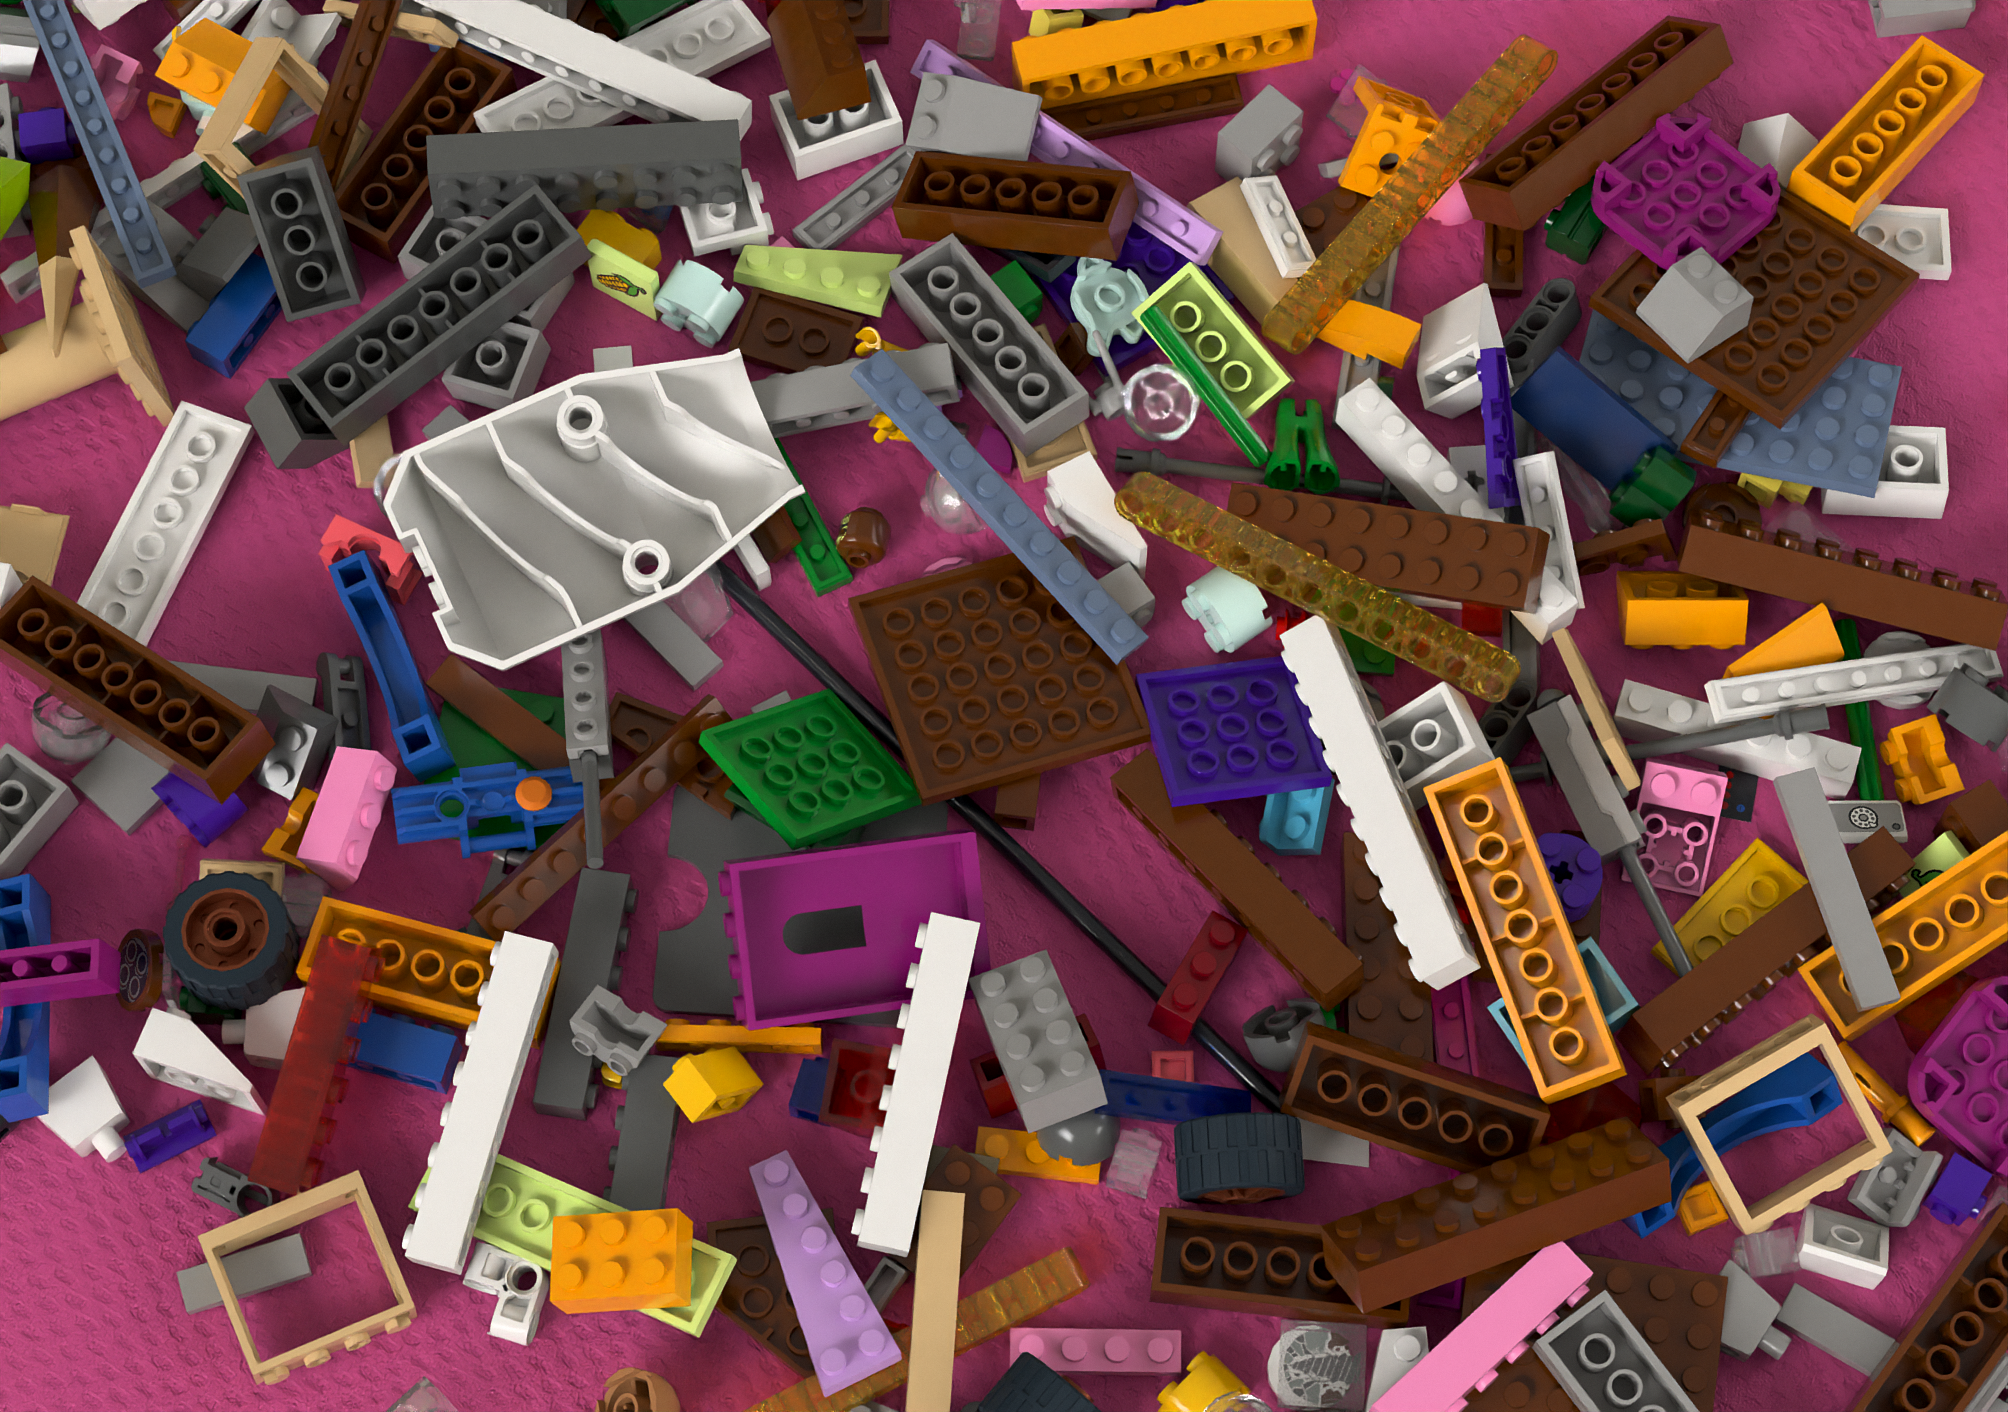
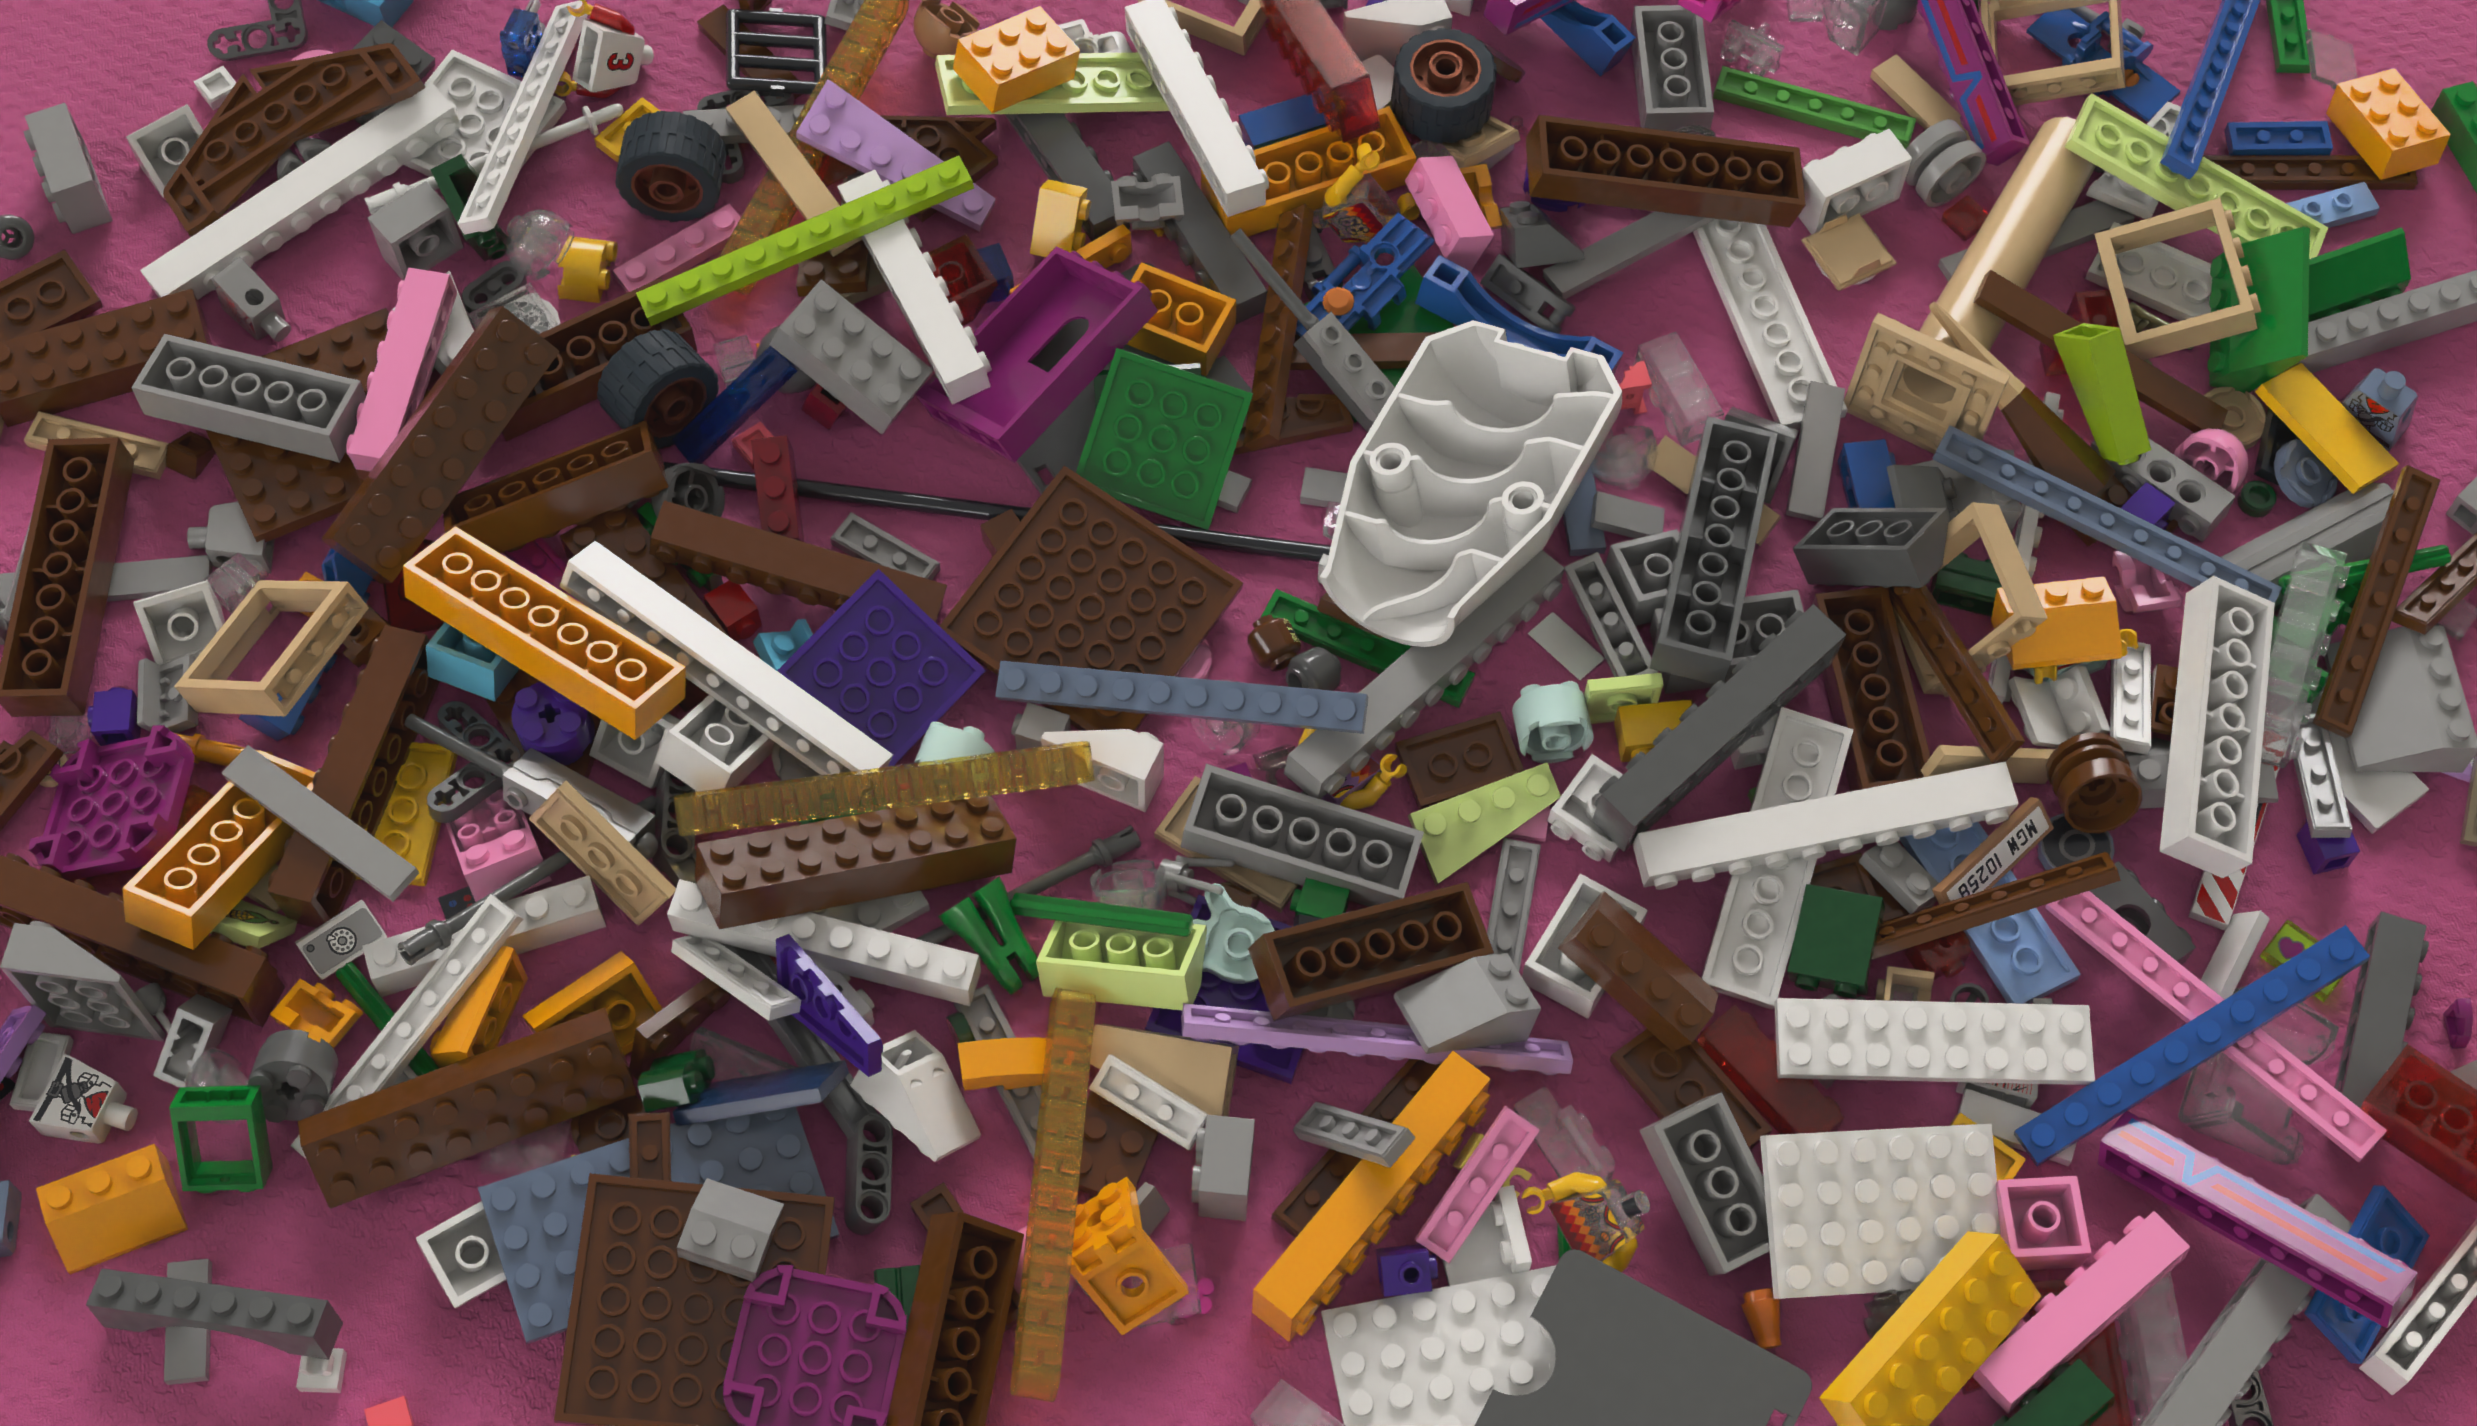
camera: 140 degrees right, 5 degrees down
none -> dark grey beam [427,701,521,823]
none -> lime plate [636,156,974,326]
none -> red brick [703,580,762,641]
none -> light grey tile [830,512,941,580]
none -> light orange brick [1127,262,1236,376]
none -> dark grey head [1286,647,1342,691]
none -> light grey tile [1293,1102,1415,1168]
none -> torso [1313,143,1420,243]
none -> light grey brick [1565,552,1658,677]
none -> clear brick [1633,331,1724,446]
none -> light grey tile [1785,381,1845,522]

